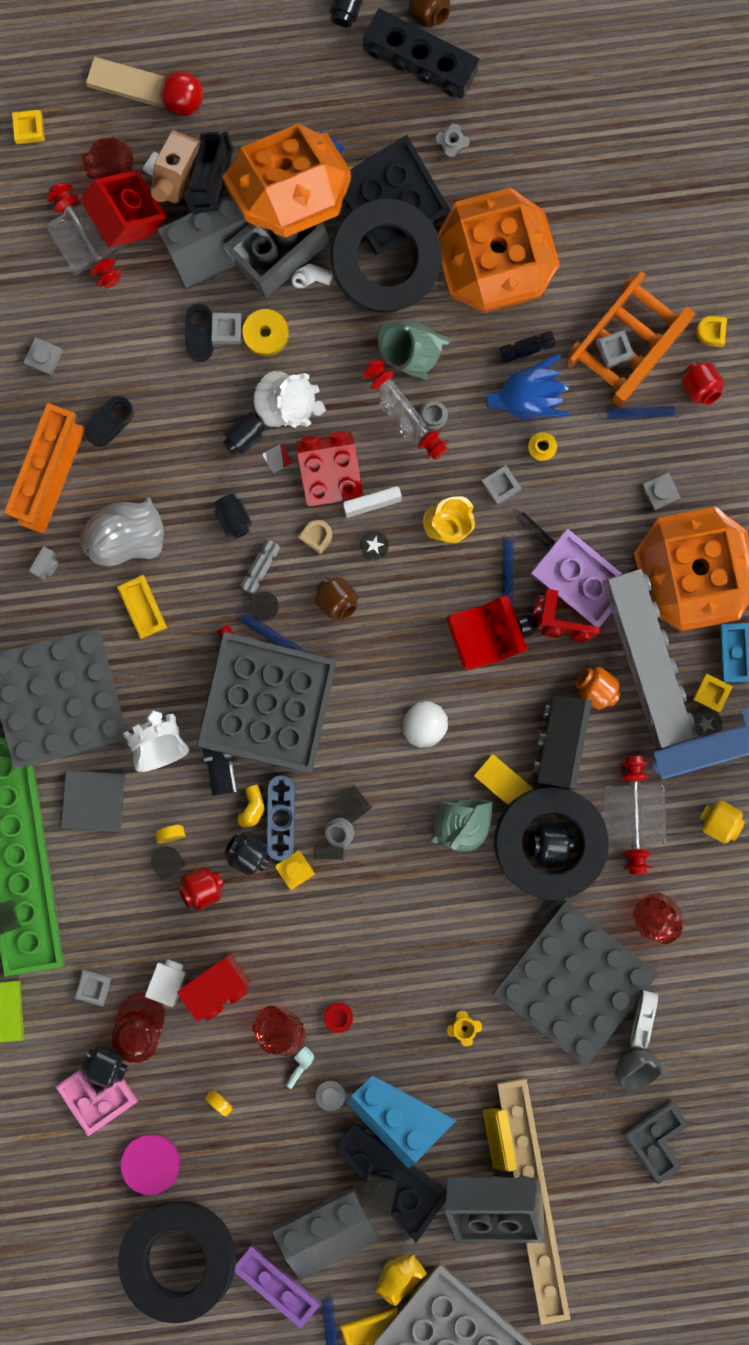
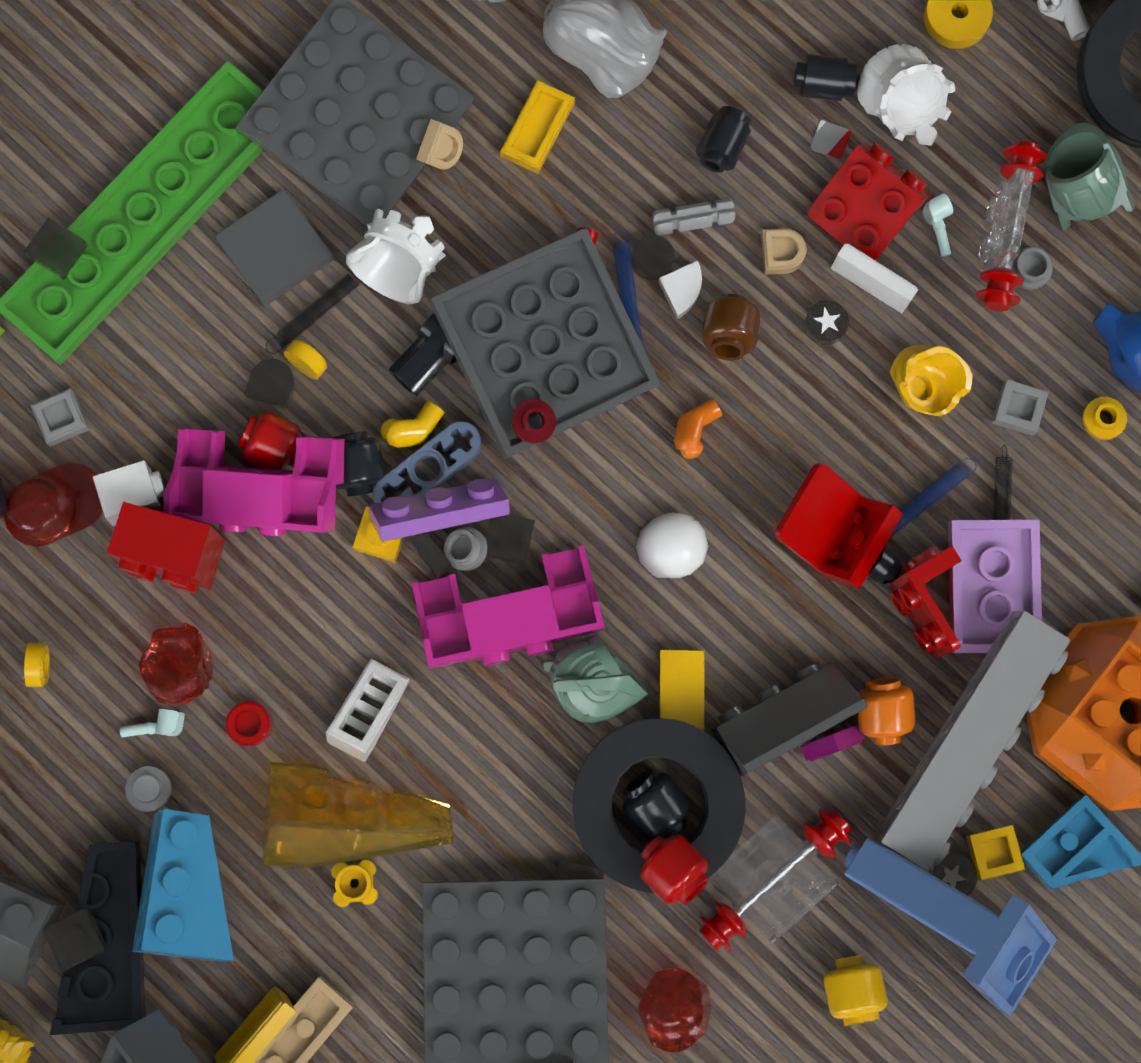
camera: 45 degrees right, 5 degrees down
none -> dark pink bracket [163,428,344,536]
none -> clear yellow wedge [263,762,453,868]
none -> black piece [265,271,362,354]
none -> white slope [326,659,410,762]
none -> medium lavender plate [369,478,510,542]
none -> dark pink bracket [412,545,605,669]
none -> tan tile [416,119,463,169]
none -> dark red plate [511,399,556,444]
none -> red head [640,835,709,905]
none -> white tile [658,261,702,319]
none -> orange arm [674,398,722,459]
none -> magenta tile [801,725,865,762]
none -> light aqua hand [922,193,953,257]

